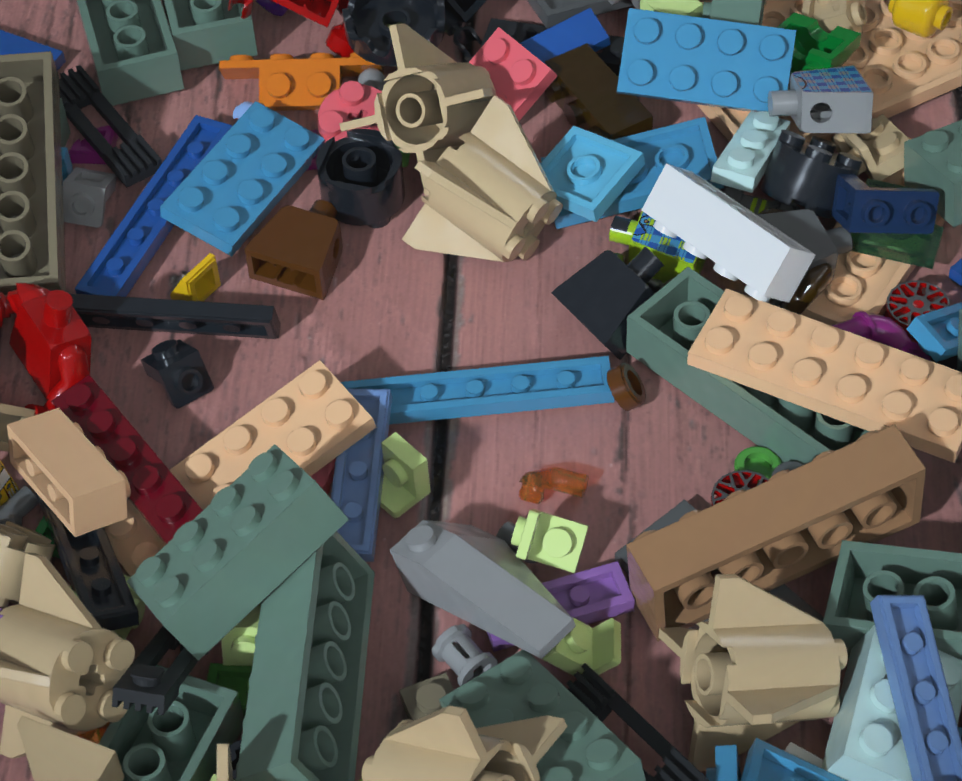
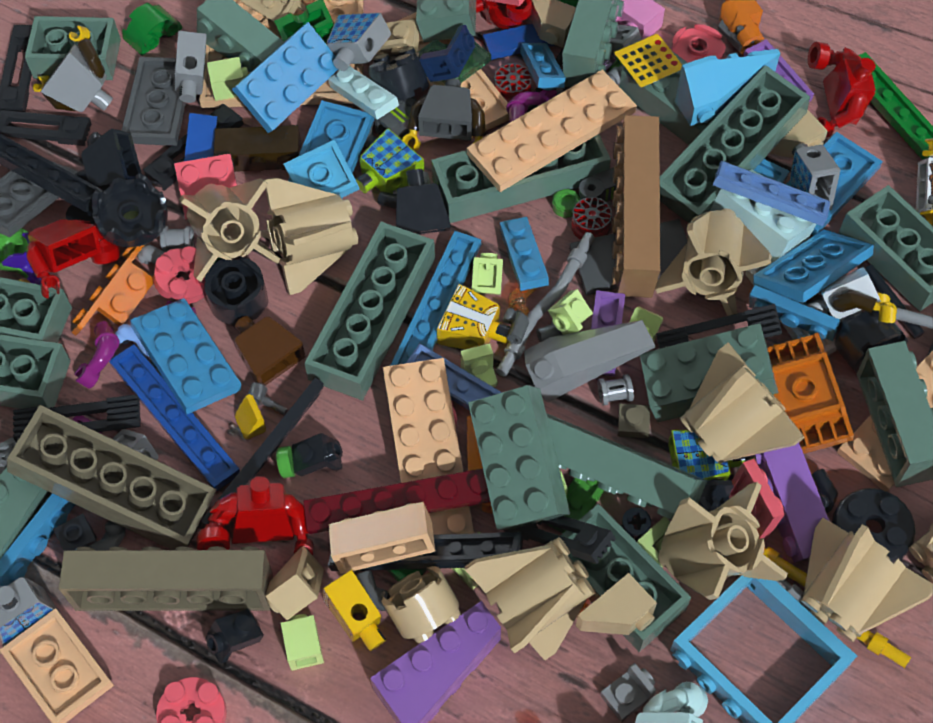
camera: 65 degrees left, 10 degrees up
reddish brown tile [607,363,646,411] -> none
white brick [642,163,816,303] -> none
none -> magenta piece [74,321,120,389]
none -> flat silver hand [249,383,287,415]
none -> bright green tile [276,446,296,478]
none -> sand green brick [304,222,435,401]
none -> yellow torso [437,284,511,350]
none -> yellowish green bracket [472,253,503,295]
none -> light grey bar [496,232,595,377]
none -> dark azure plate [499,217,549,291]
none -> dark grey arm [503,308,529,344]

